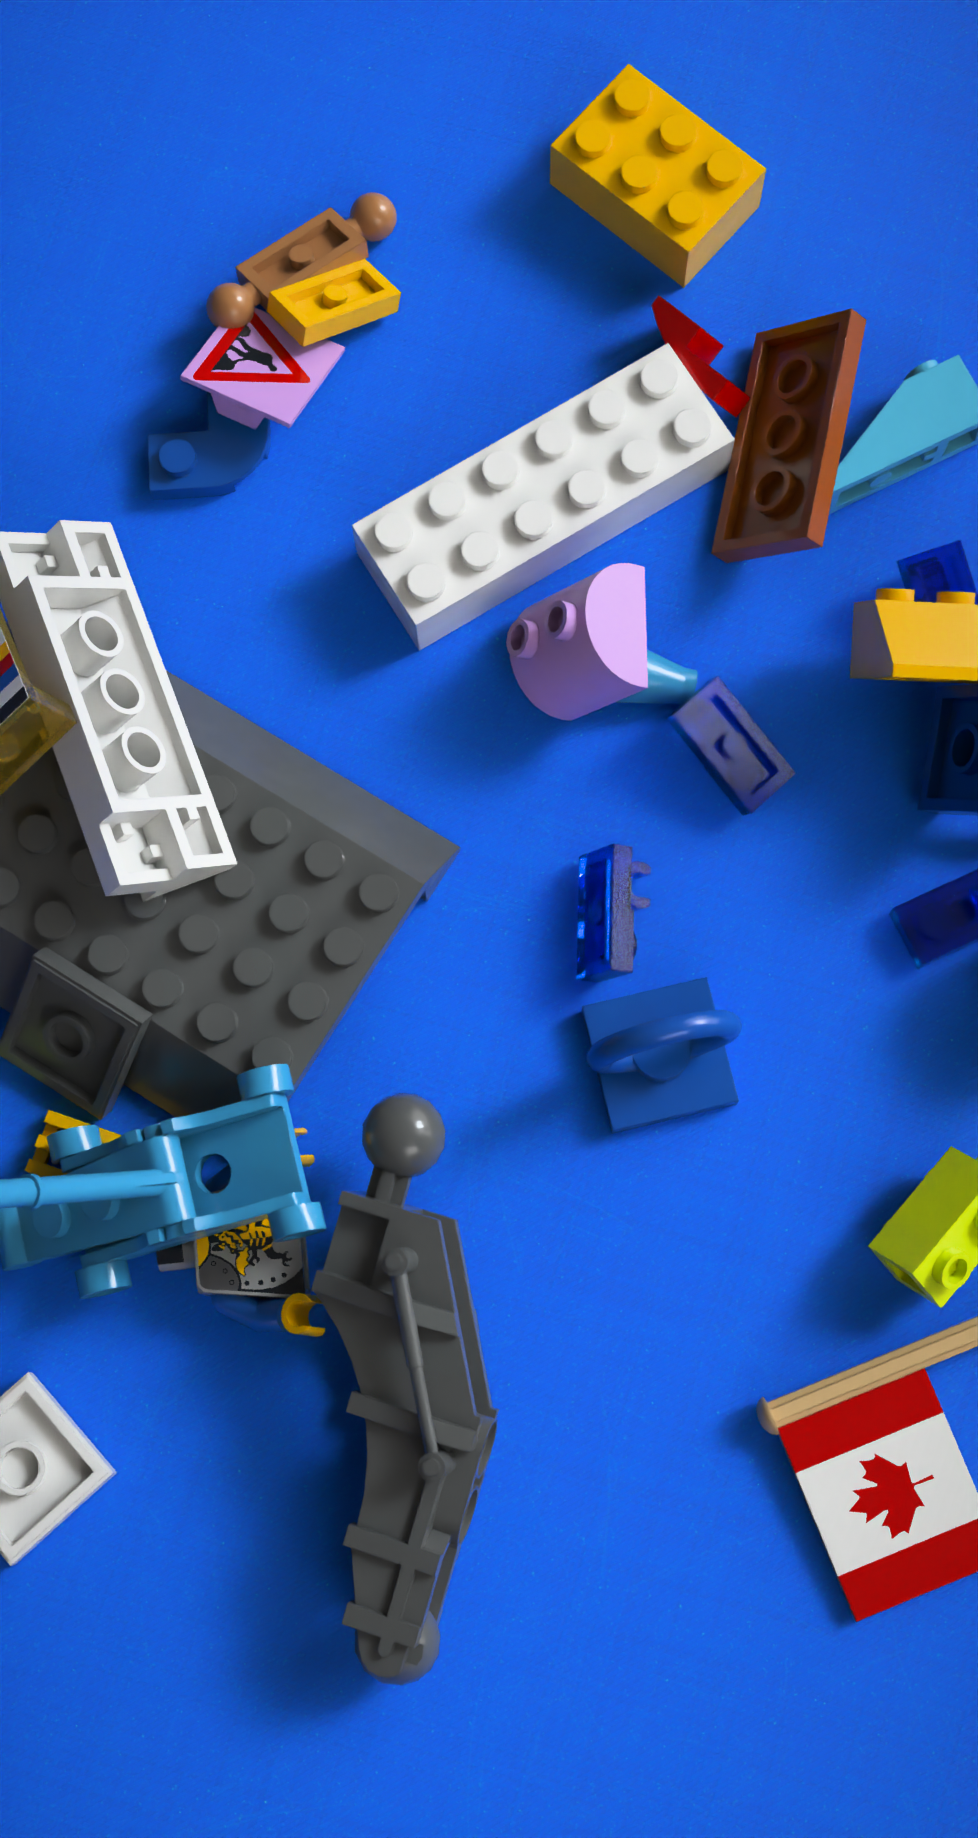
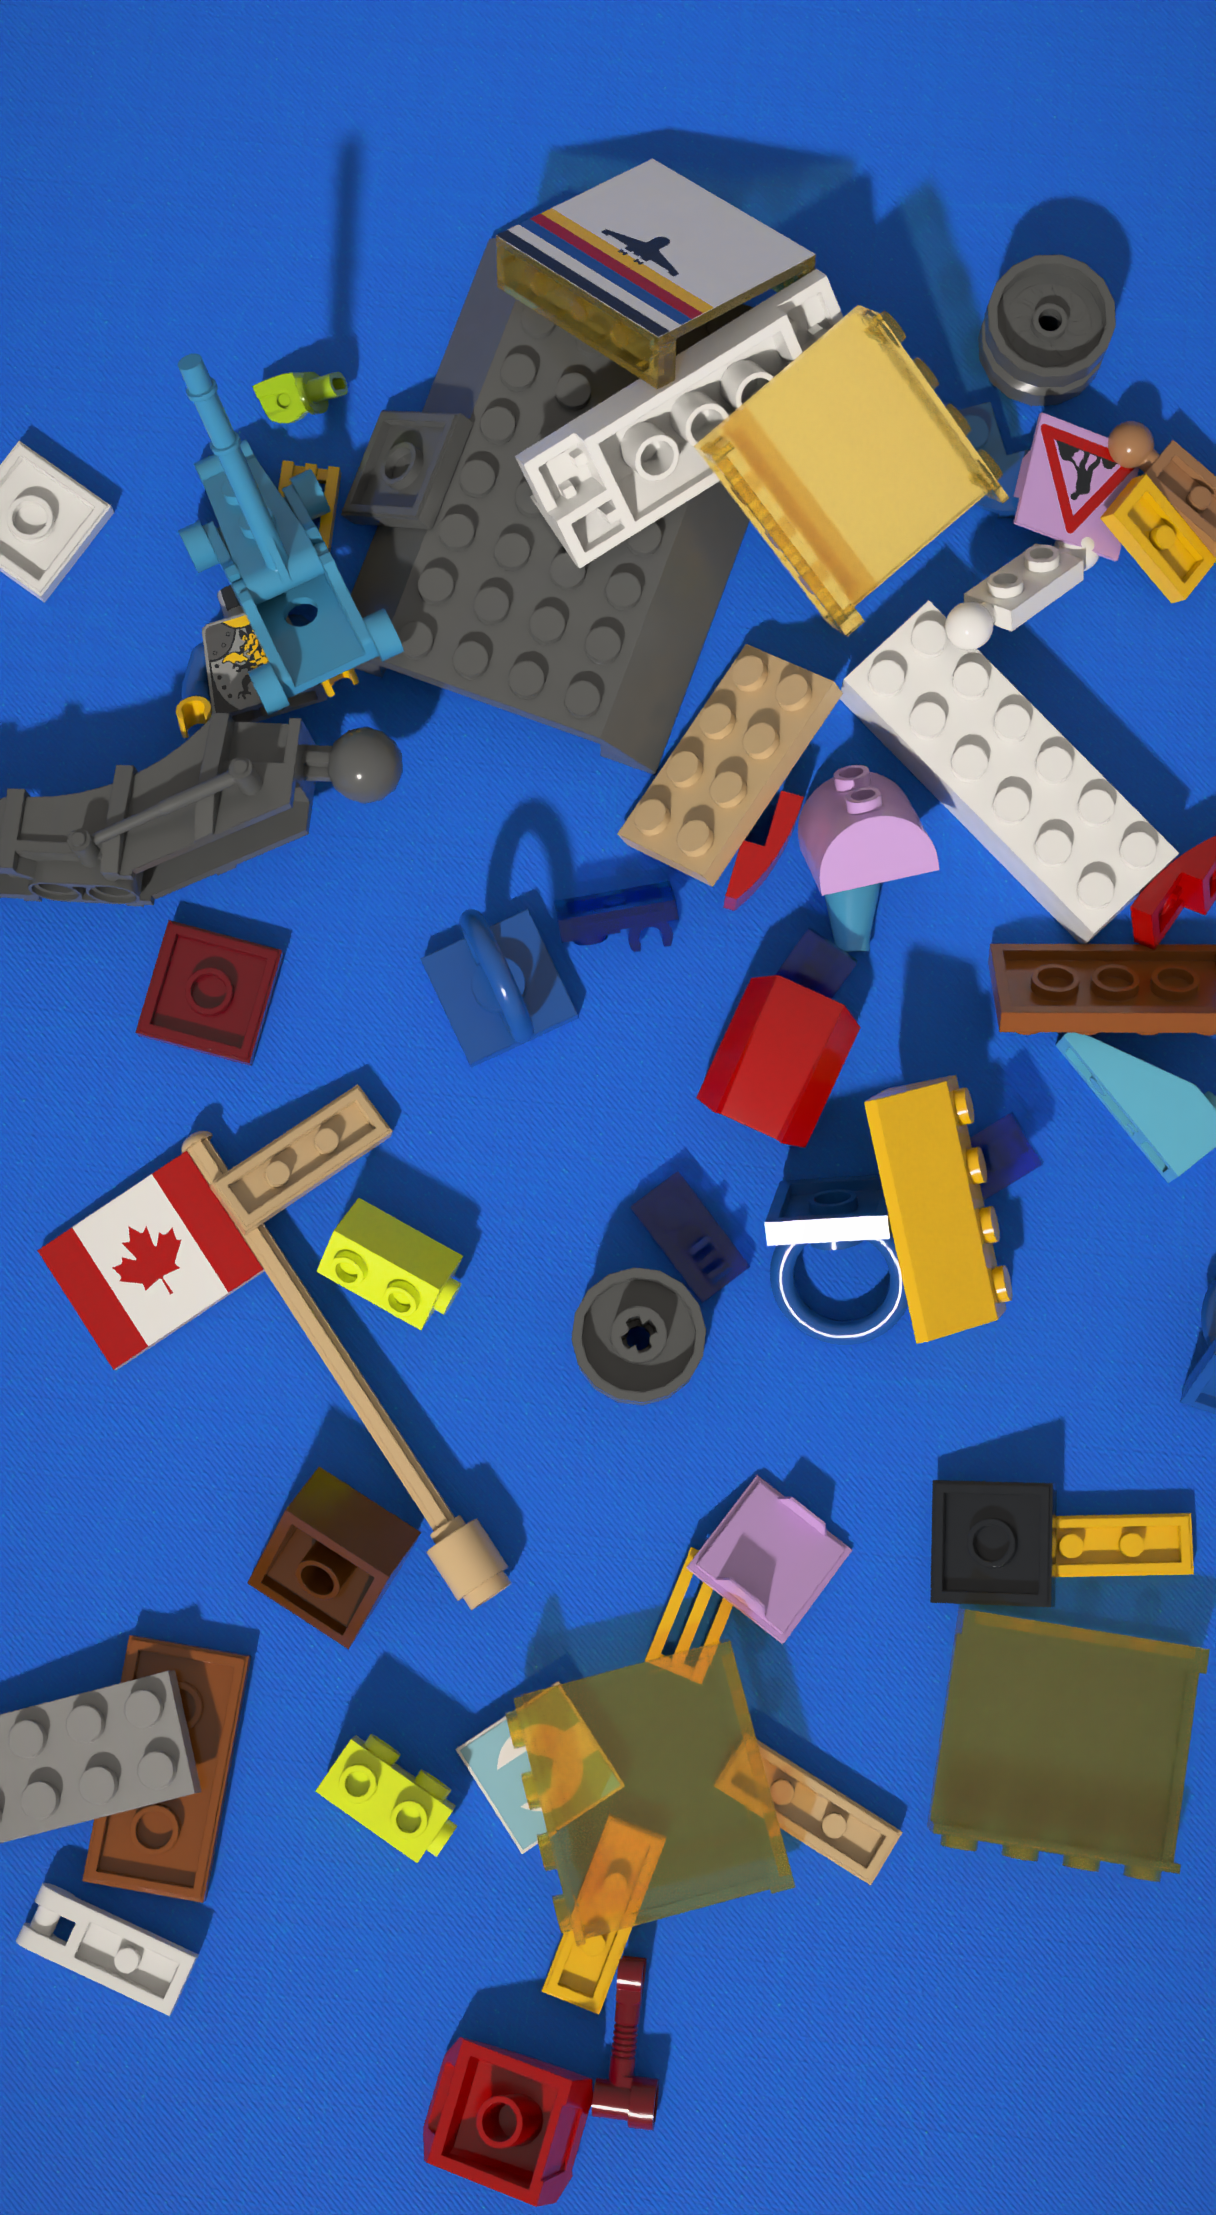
camera: 75 degrees right, 5 degrees up
none -> dark red tile [135,920,284,1066]
none -> tan tile [210,1084,393,1236]
none -> tan plate [617,644,843,887]
none -> clear yellow panel [694,305,1009,636]
none -> red slope [696,975,860,1148]
none -> red slope [723,790,804,911]
none -> white plate [945,537,1100,650]
none -> dark grey wheel [978,254,1116,406]

